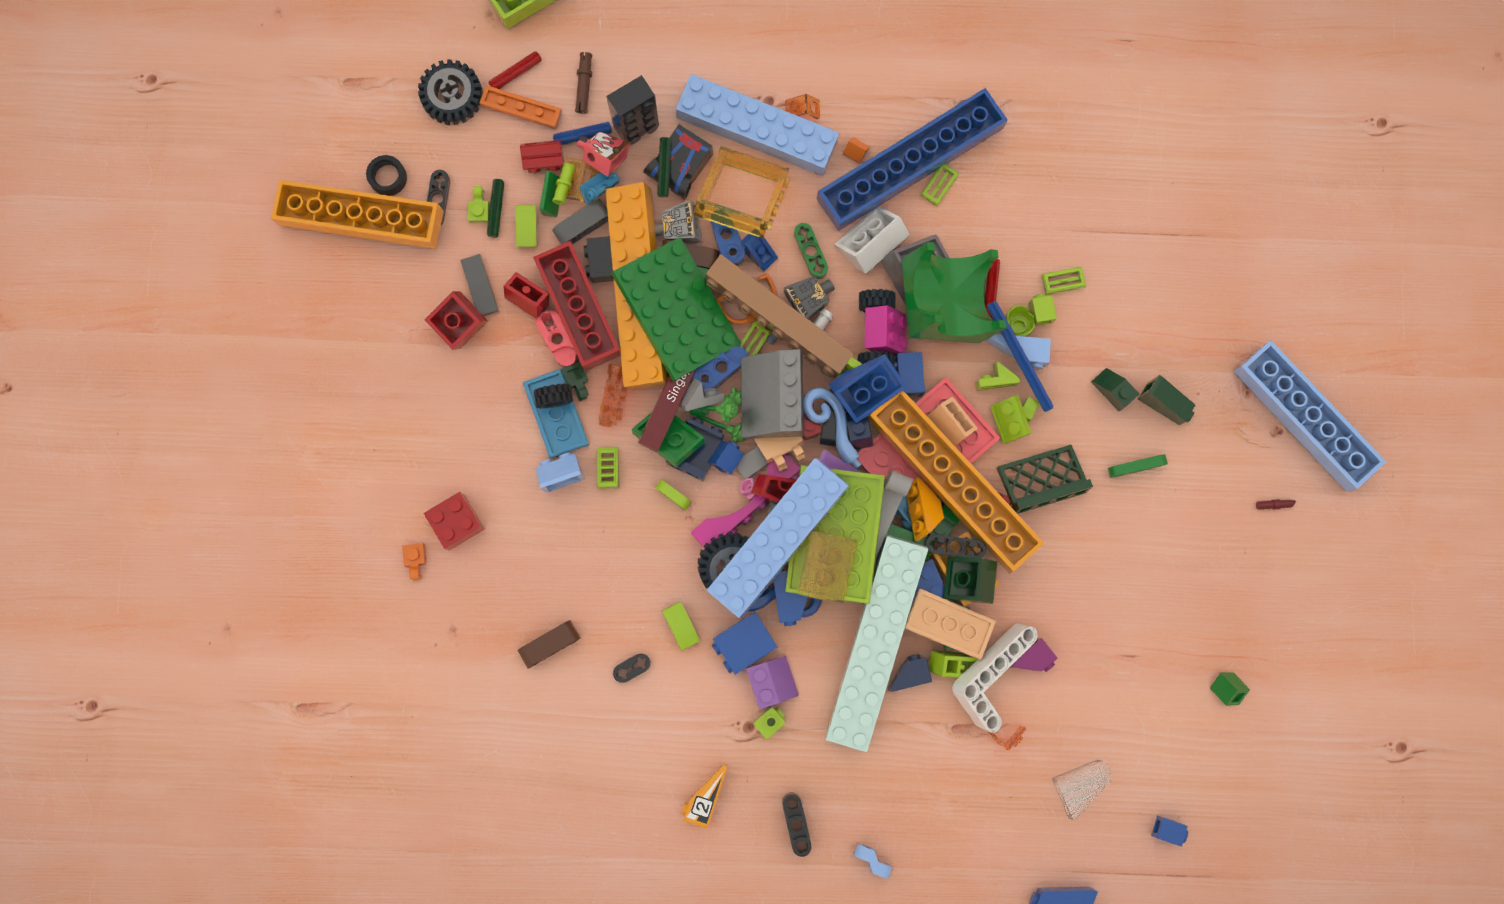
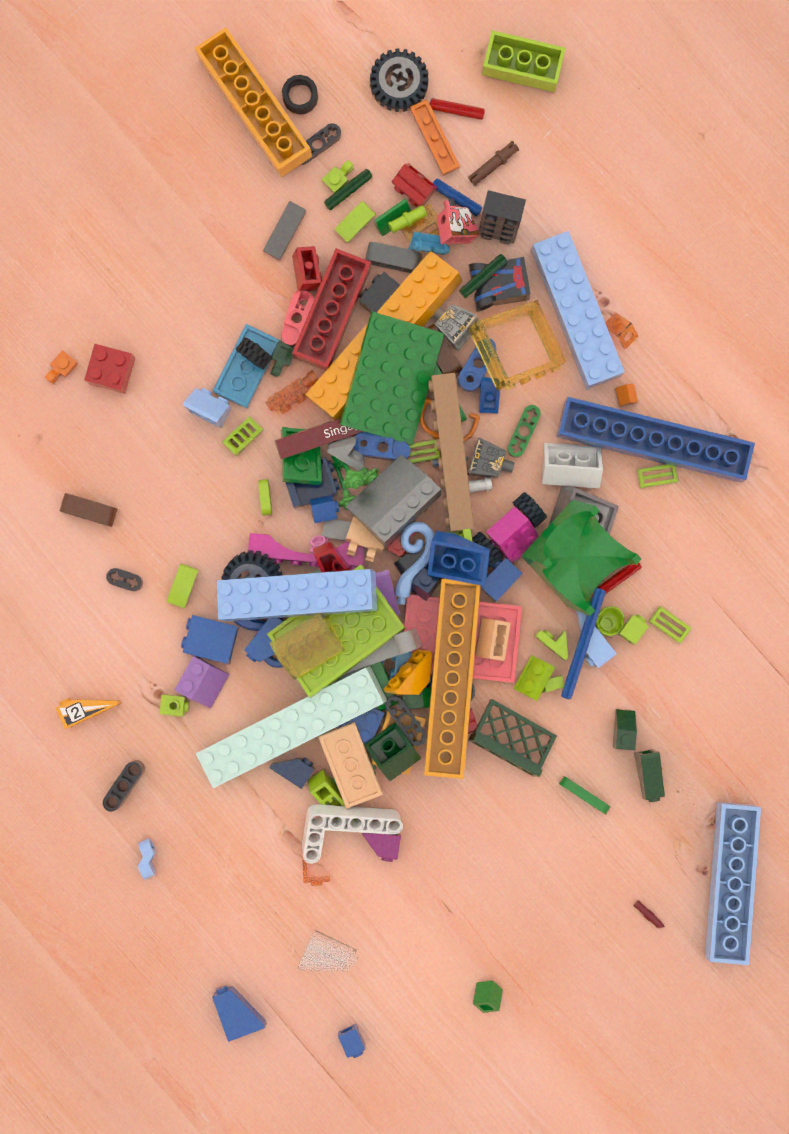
camera: 50 degrees right, 5 degrees up
red brick [424,291,488,350] -> none

